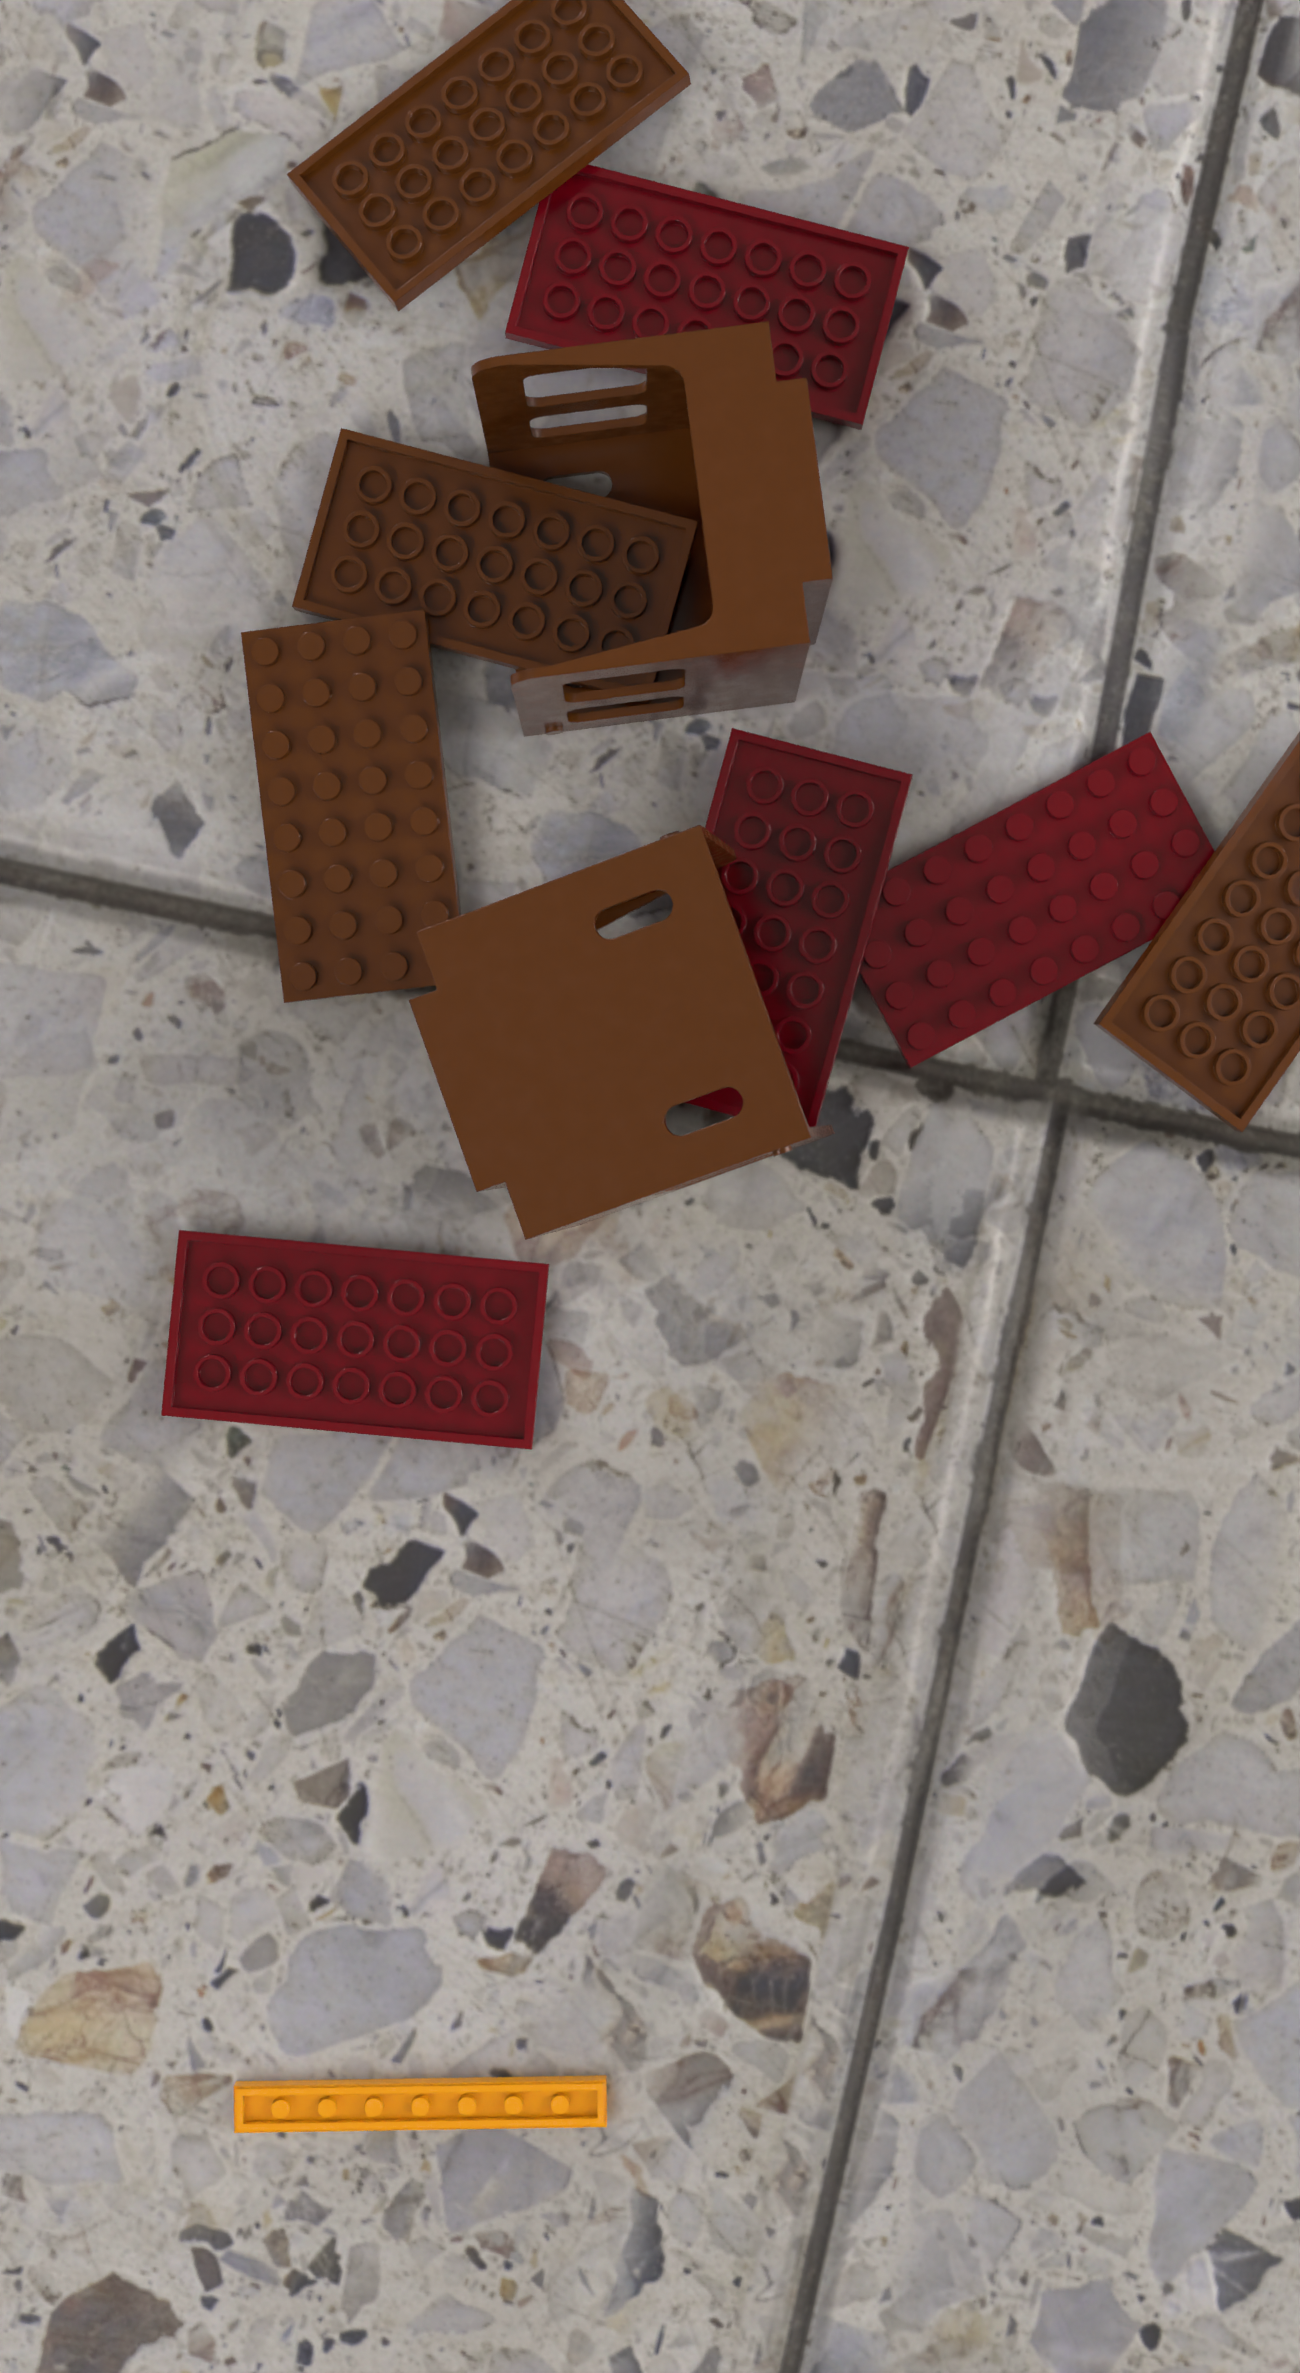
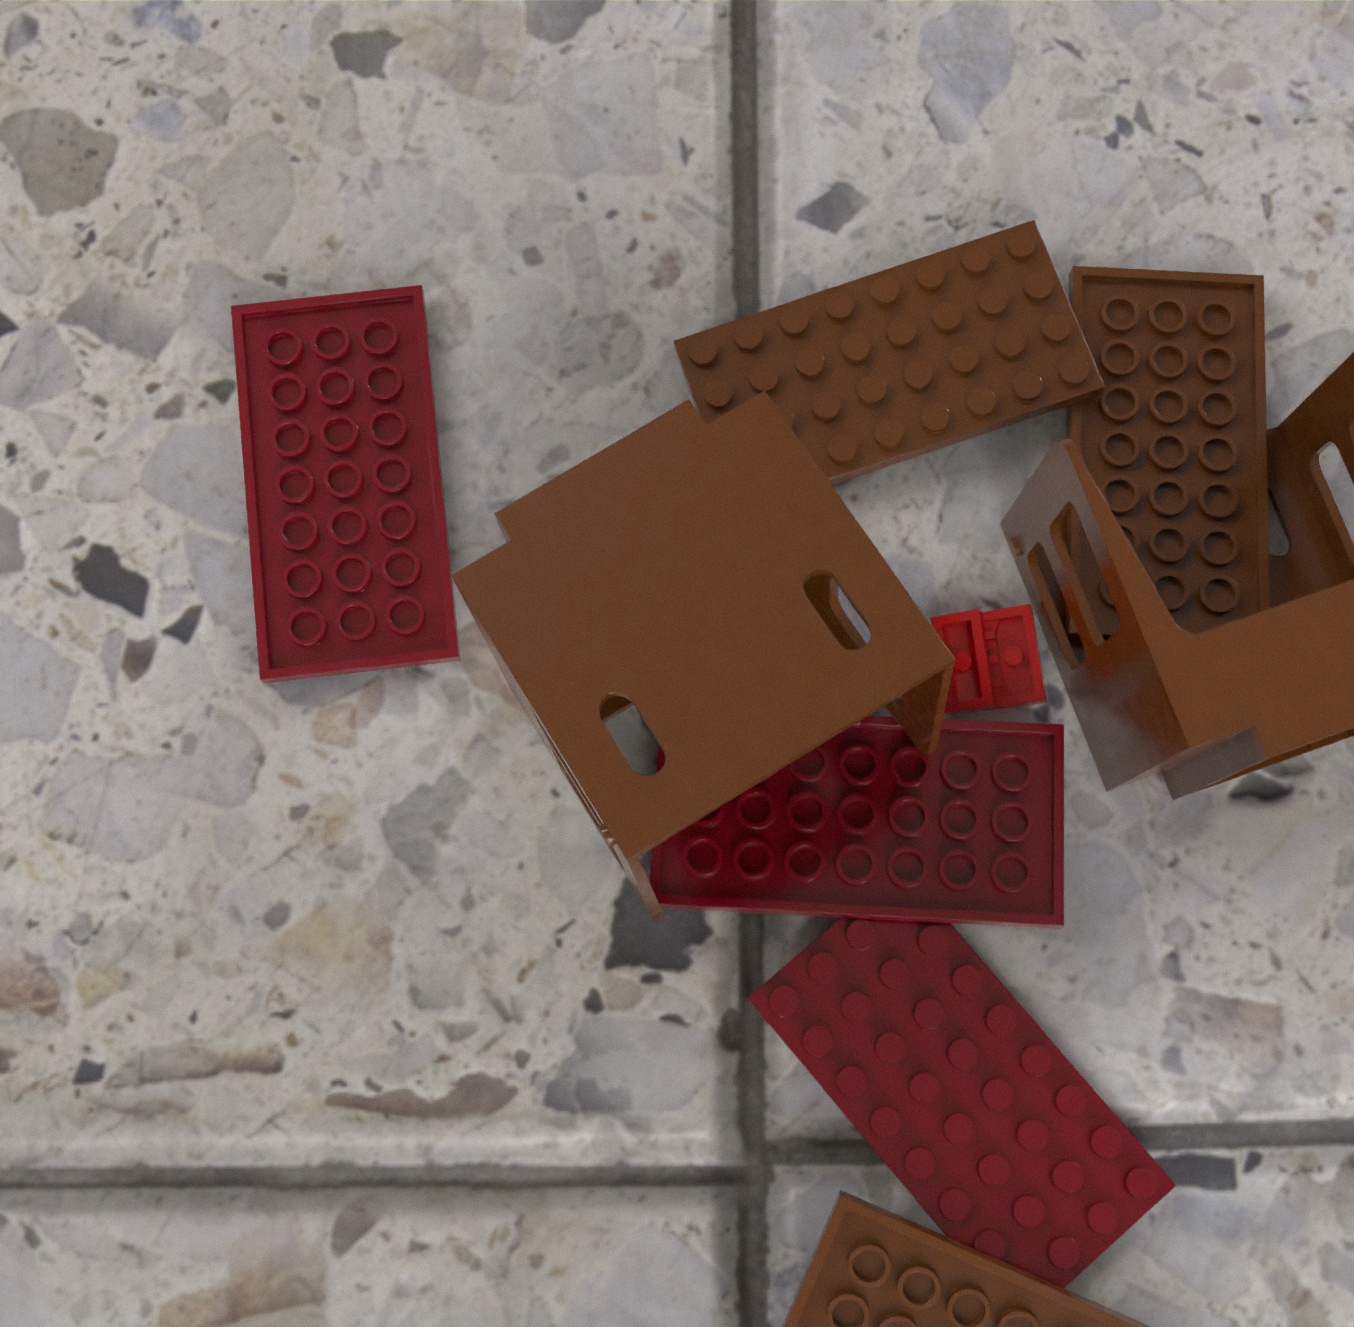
camera: 70 degrees right, 10 degrees down
none -> red slope [930,604,1048,714]

